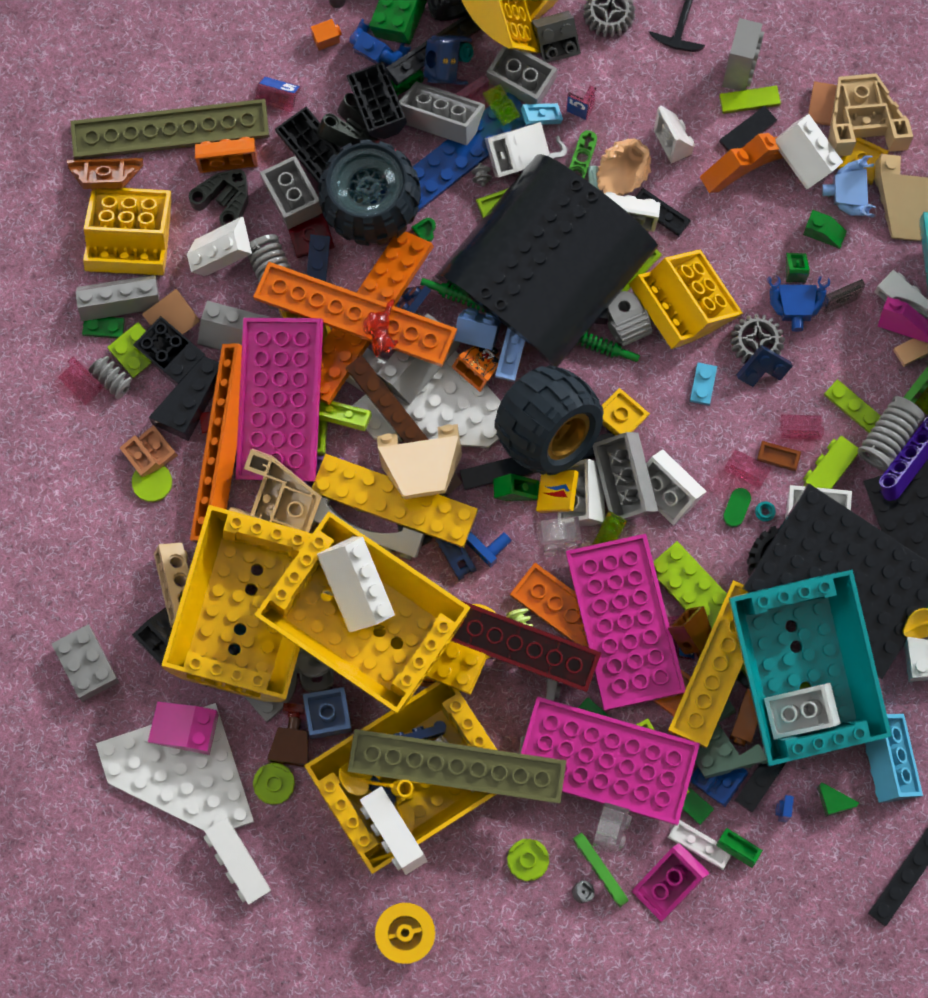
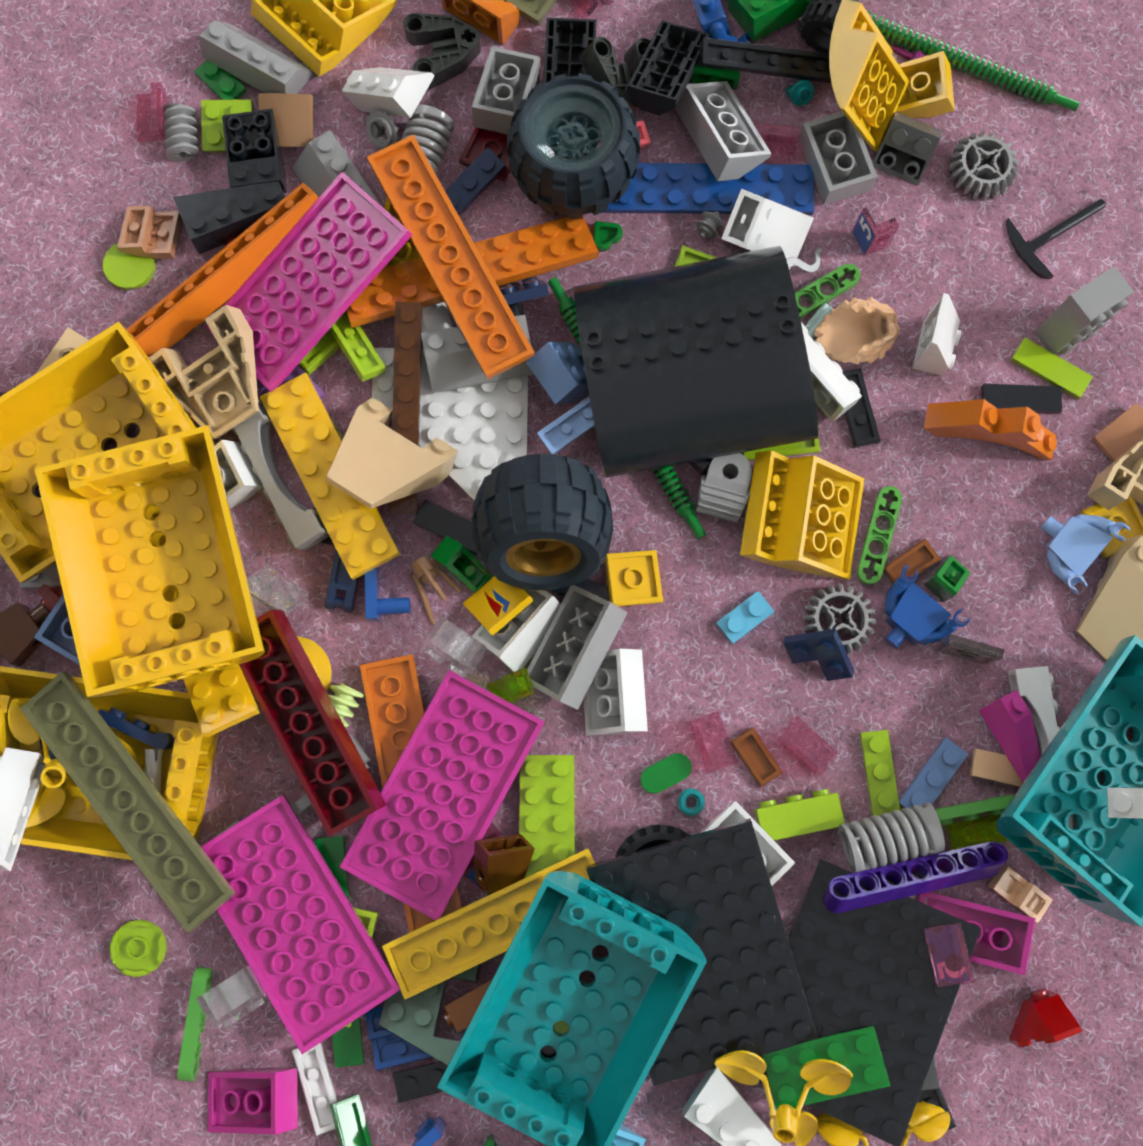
camera: 40 degrees right, 5 degrees up
white slope [317,536,395,632] -> none
clear red animal [363,299,398,357] -> none
dark blue piece [424,35,472,85] -> none
orange torso [452,346,499,392] -> none
clear neon green slope [483,84,520,126] -> none
medium azure plate [521,103,563,125] -> none
dark grey tile [572,881,595,903] -> none
white slope [764,683,841,739] -> none
white slope [775,114,843,190] -> none
green slope [803,210,847,249] -> none
none -> light grey gear [366,109,401,150]
none -> medium nougat plant [410,556,462,625]
none -> bright green beam [856,486,902,585]
none -> dark orange tile [883,538,941,583]
none -> medium blue plate [899,738,968,808]

